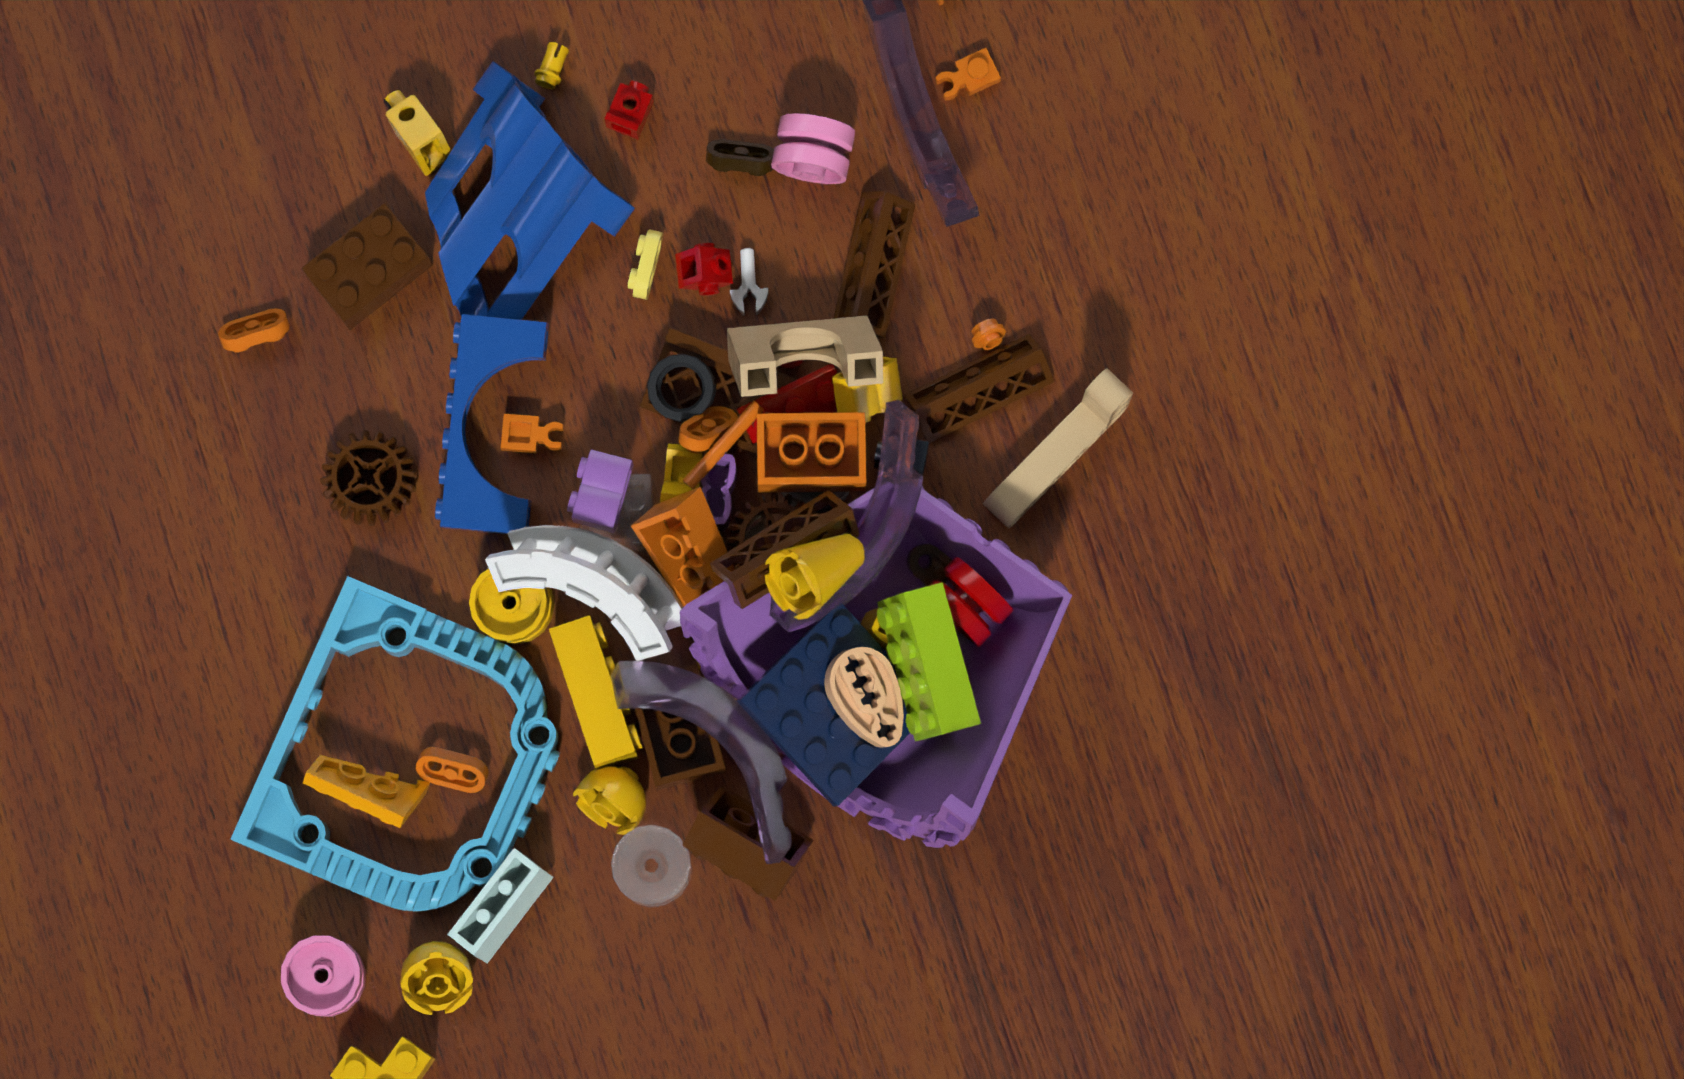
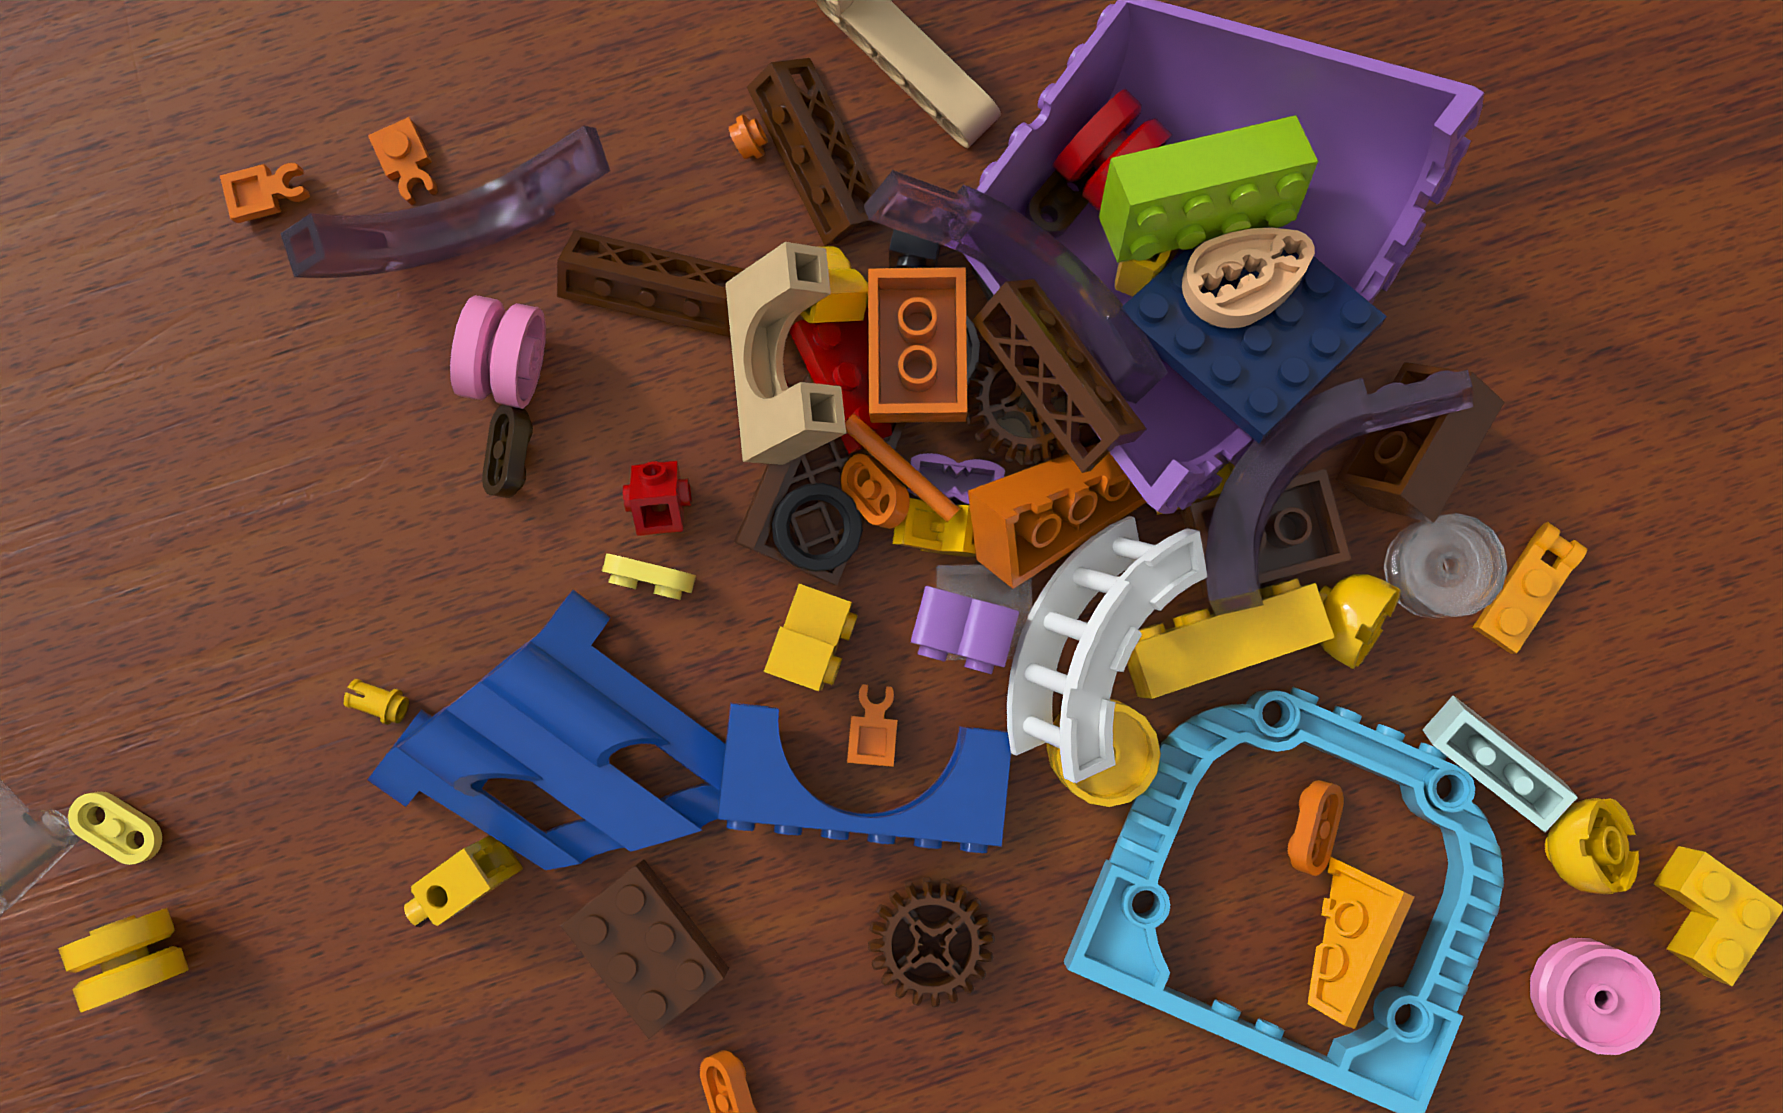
camera: 90 degrees left, 5 degrees up
red brick [604,80,654,140] -> none
white bar [730,248,769,315] -> none
yellow cone [765,534,865,619] -> none
none -> yellow brick [764,584,858,691]
none -> light orange plate [1472,522,1587,654]

